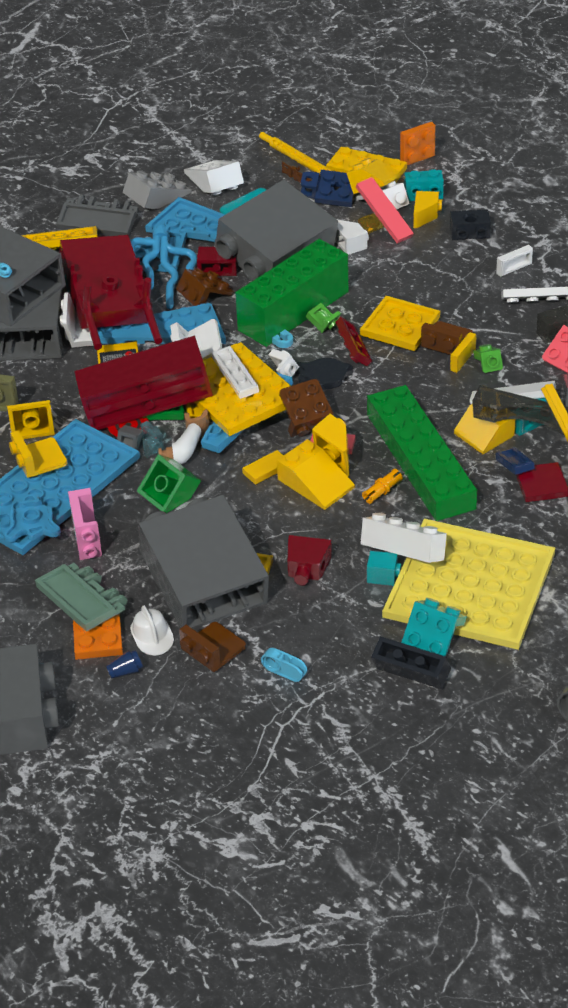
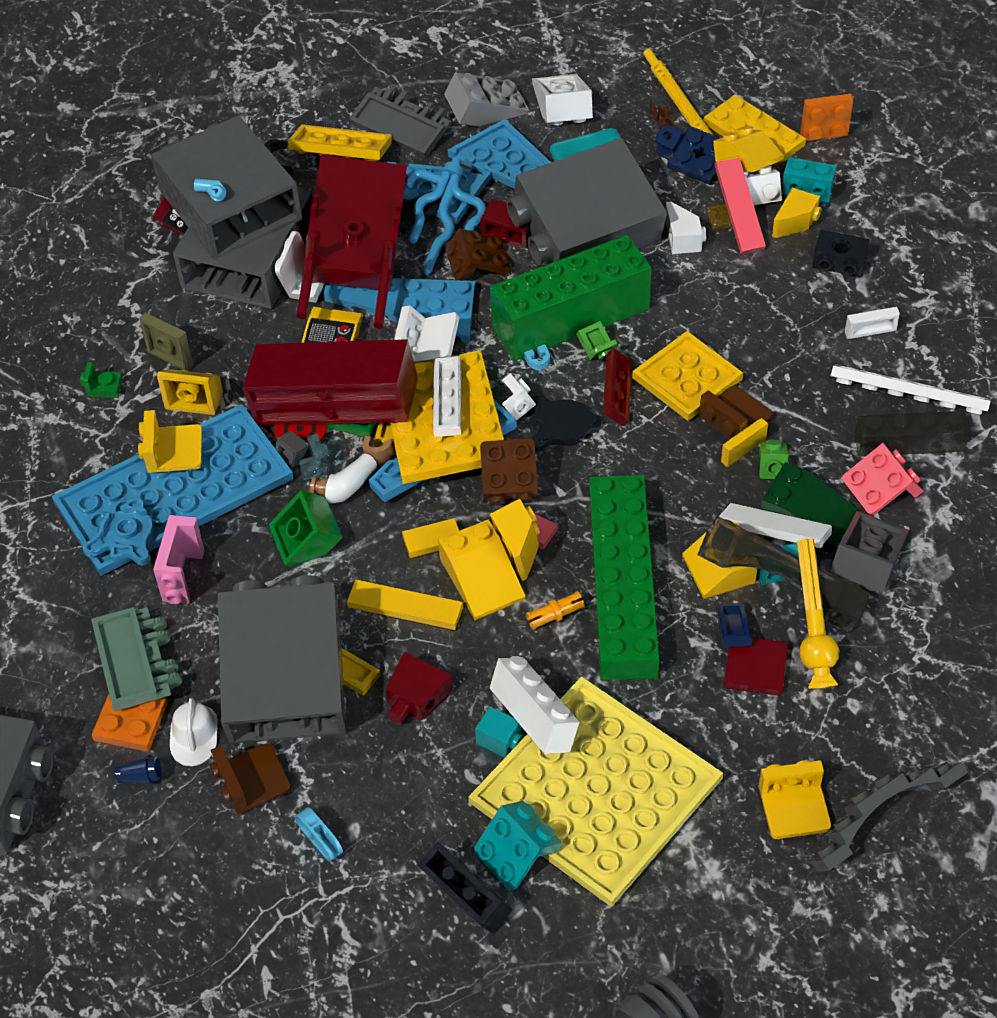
camera: 20 degrees right, 10 degrees up
none -> yellow tile [347,579,463,630]
none -> dark green slope [761,462,858,551]

